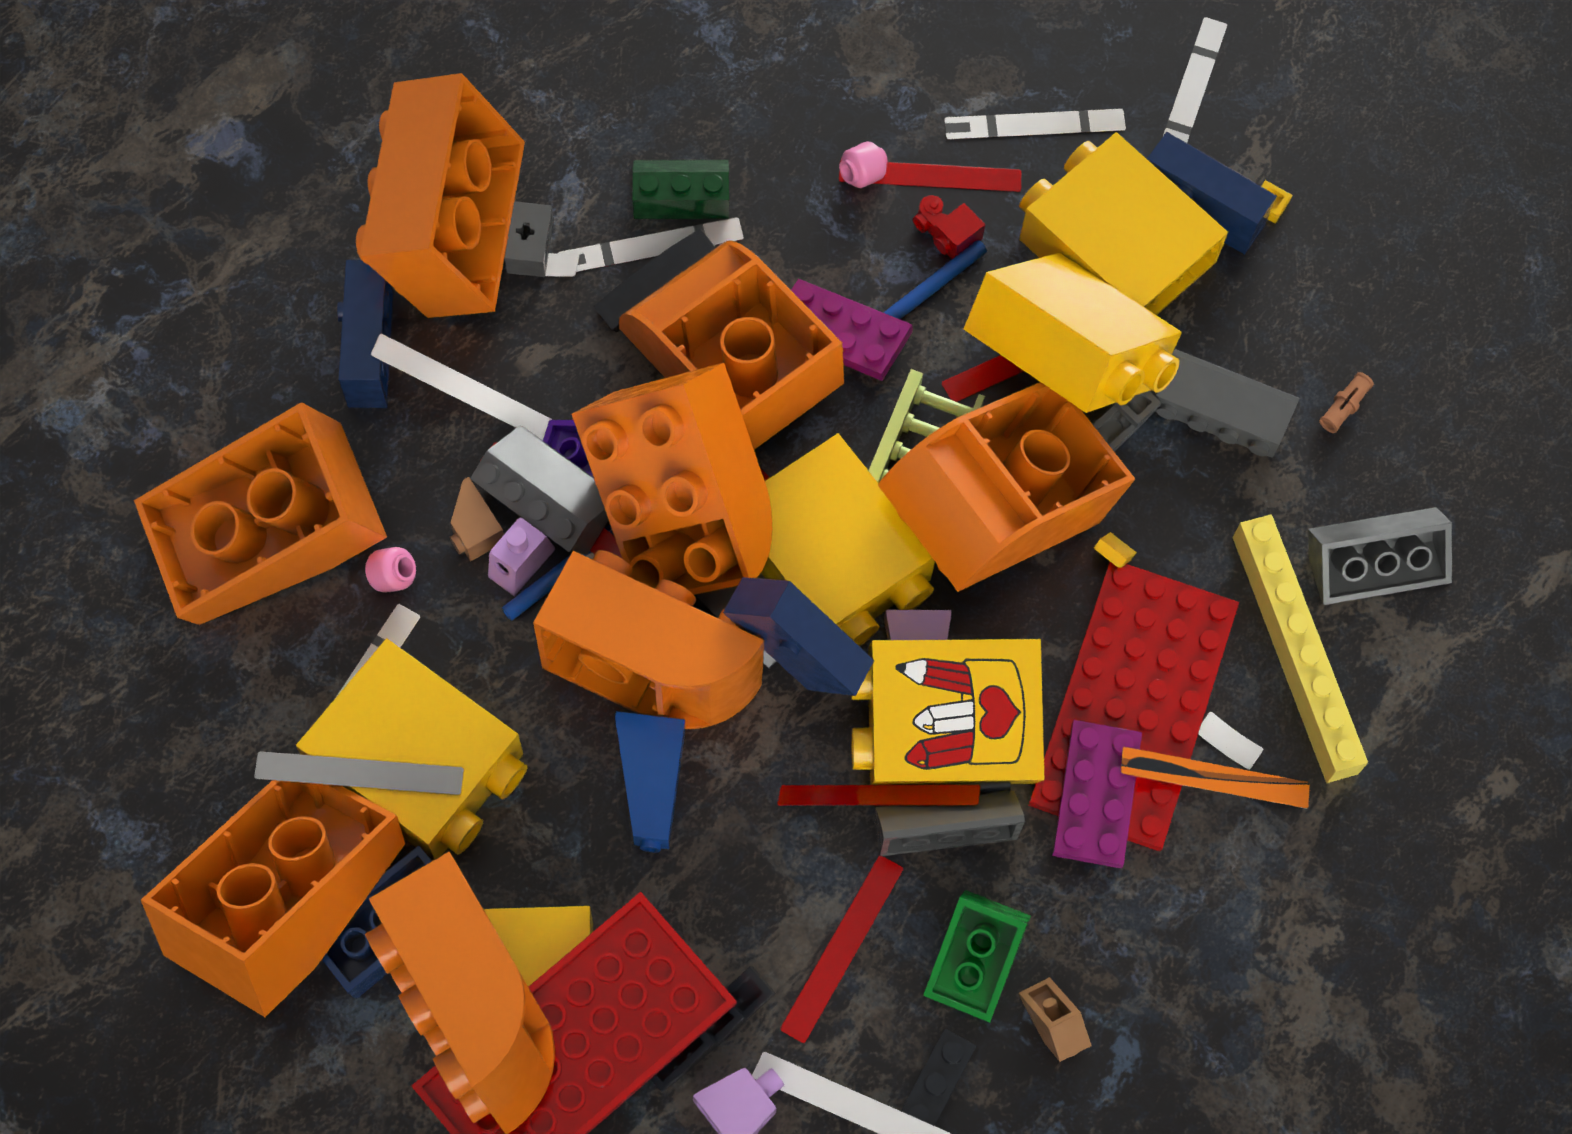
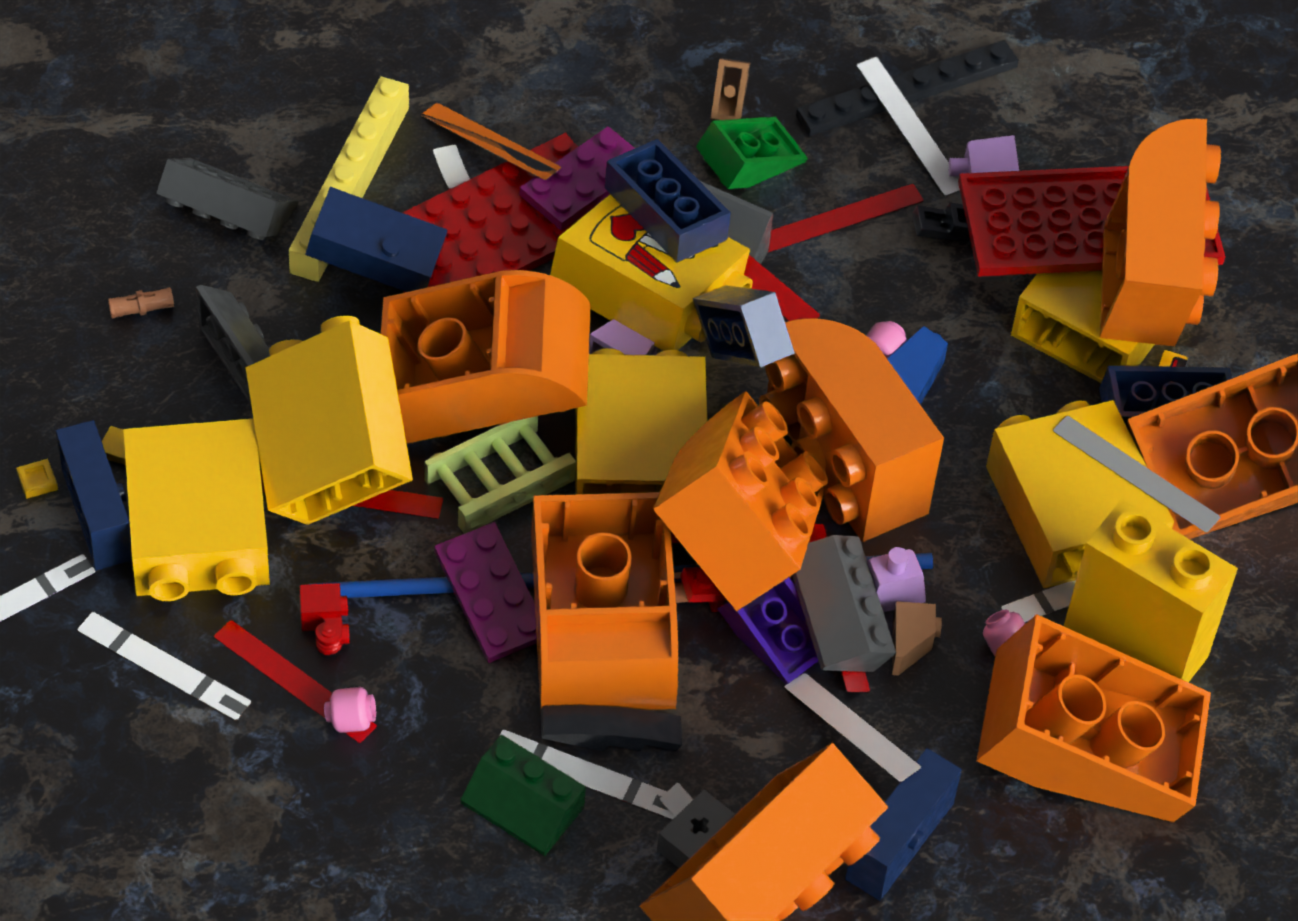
camera: 145 degrees left, 15 degrees down
none -> yellow tile [102,426,126,465]
none -> dark blue brick [305,187,448,292]
none -> dark blue brick [605,139,731,263]
none -> bright pink head [866,321,907,358]
none -> yellow brick [1064,499,1238,683]

